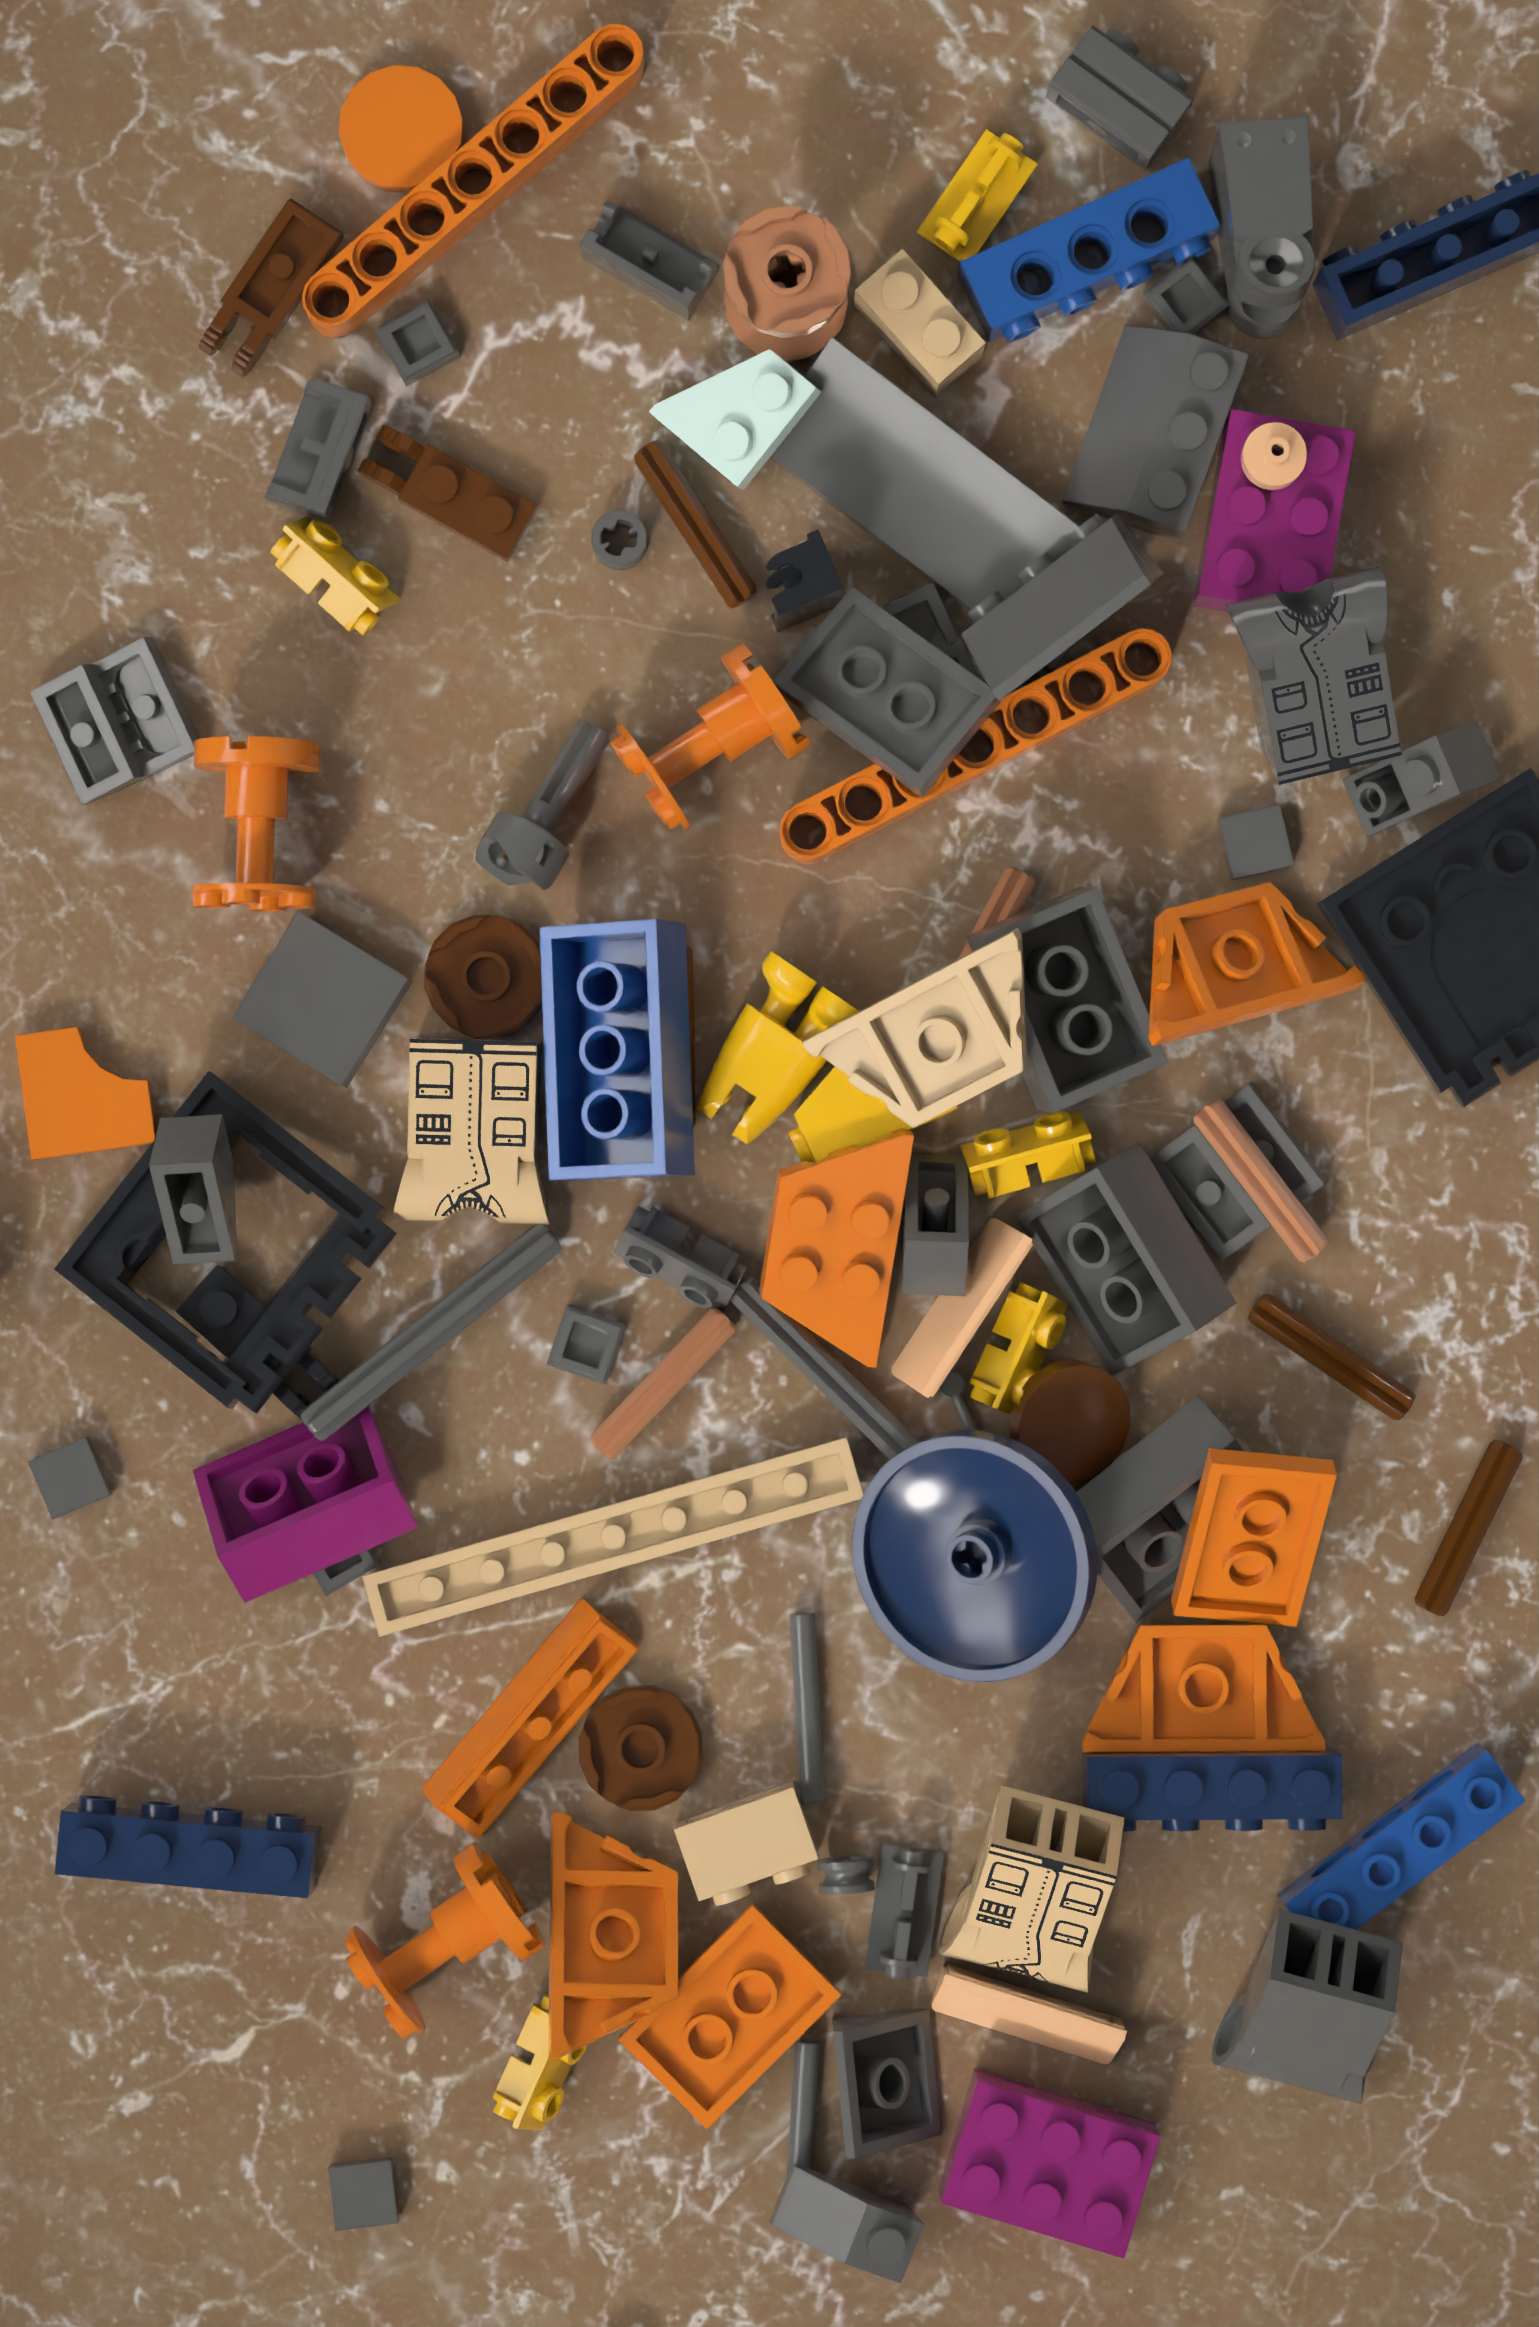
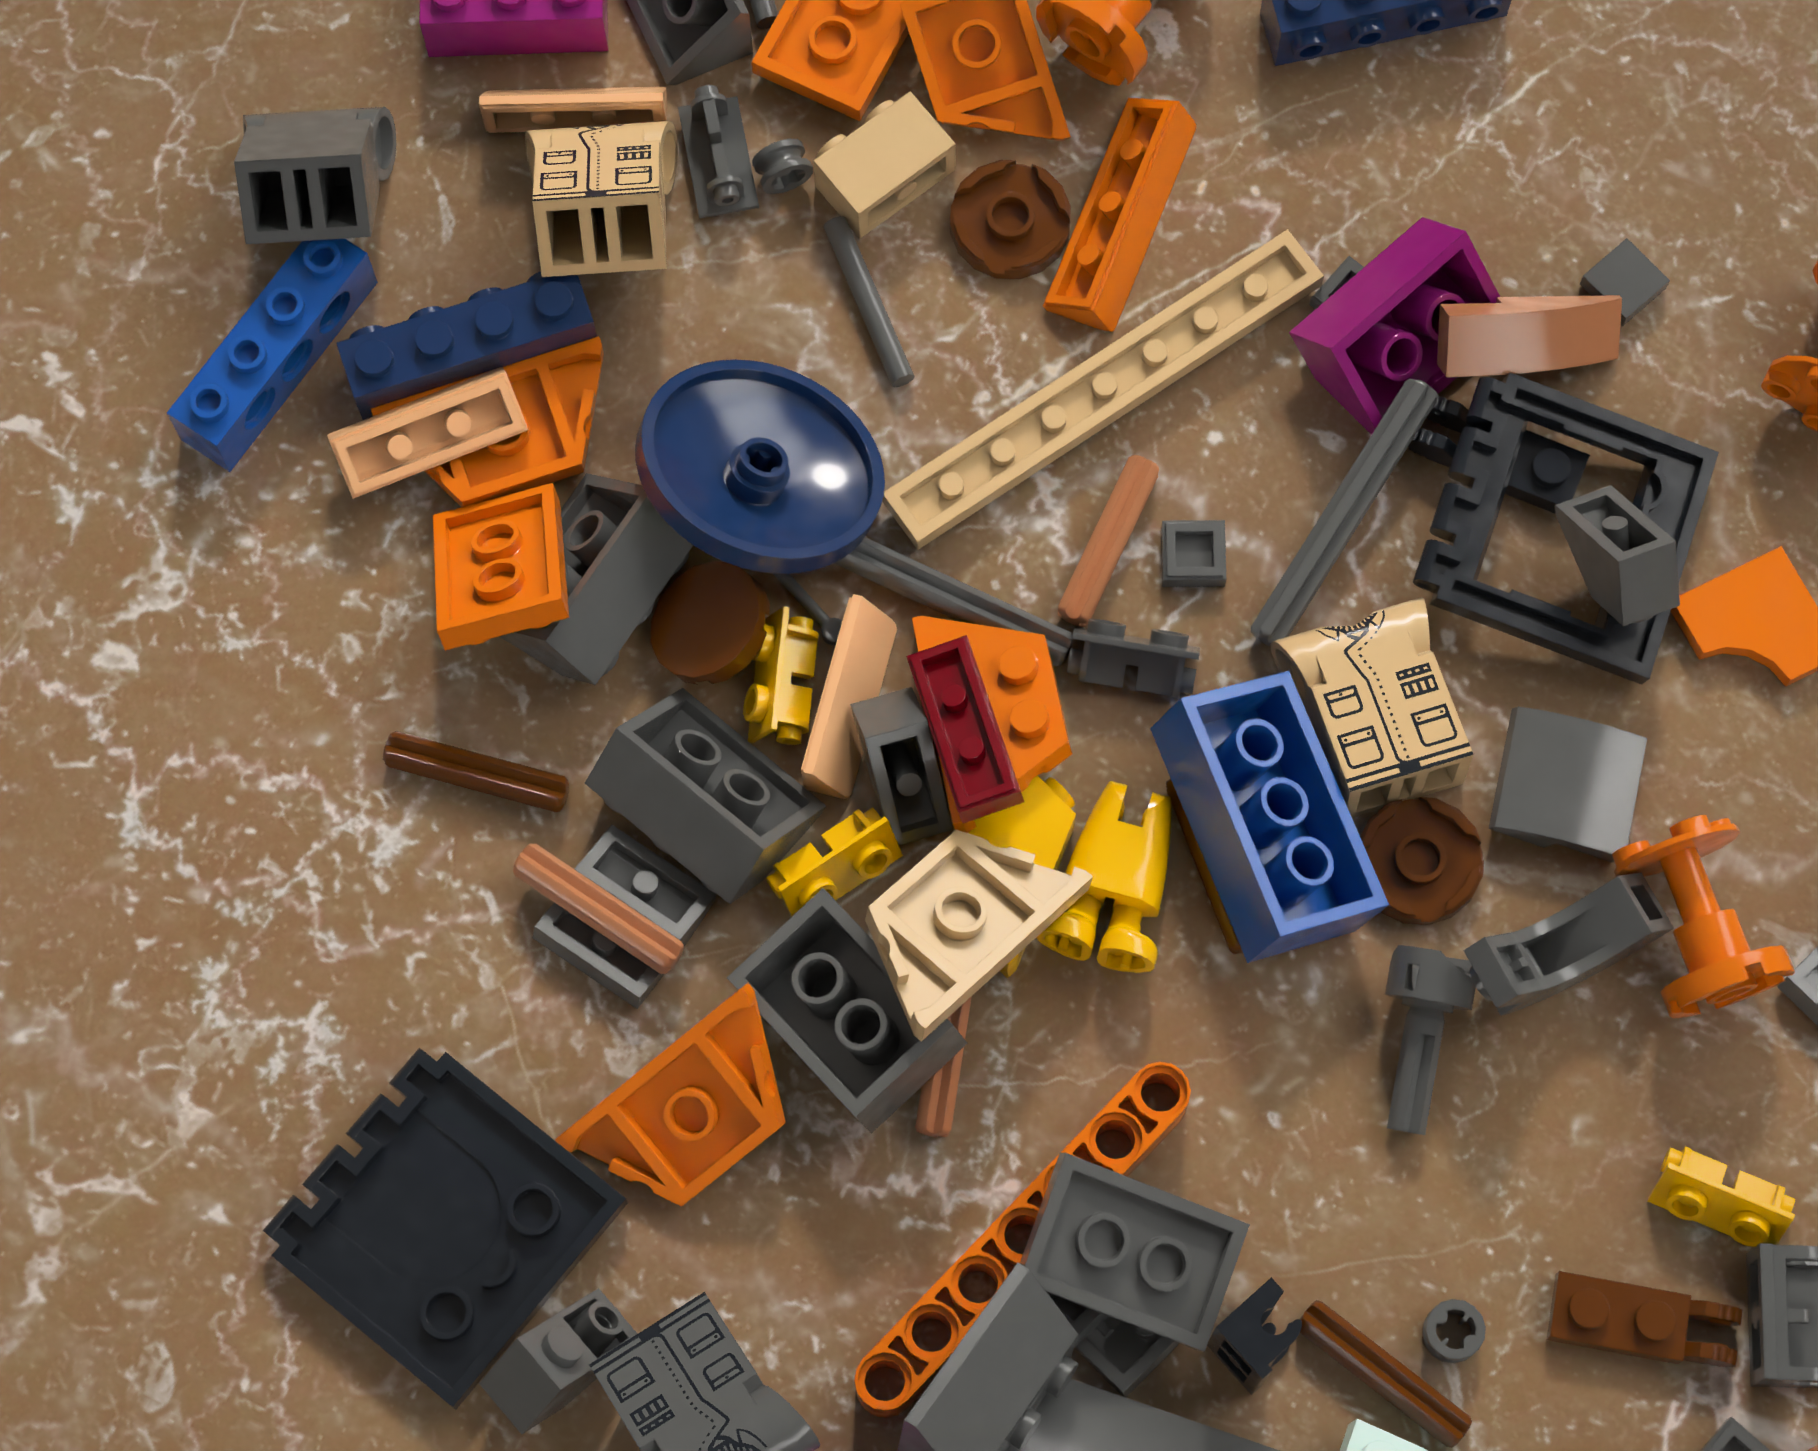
camera: 165 degrees right, 15 degrees down
orange piece [610,642,811,831] -> none
dark grey tile [1217,804,1294,881] -> none
reddish brown axle [1415,1440,1523,1616] -> none
none -> light nougat slope [327,367,529,499]
none -> dark red tile [906,635,1025,824]
none -> nougat slope [1437,295,1622,377]
none -> dark grey arch [1463,873,1674,1016]

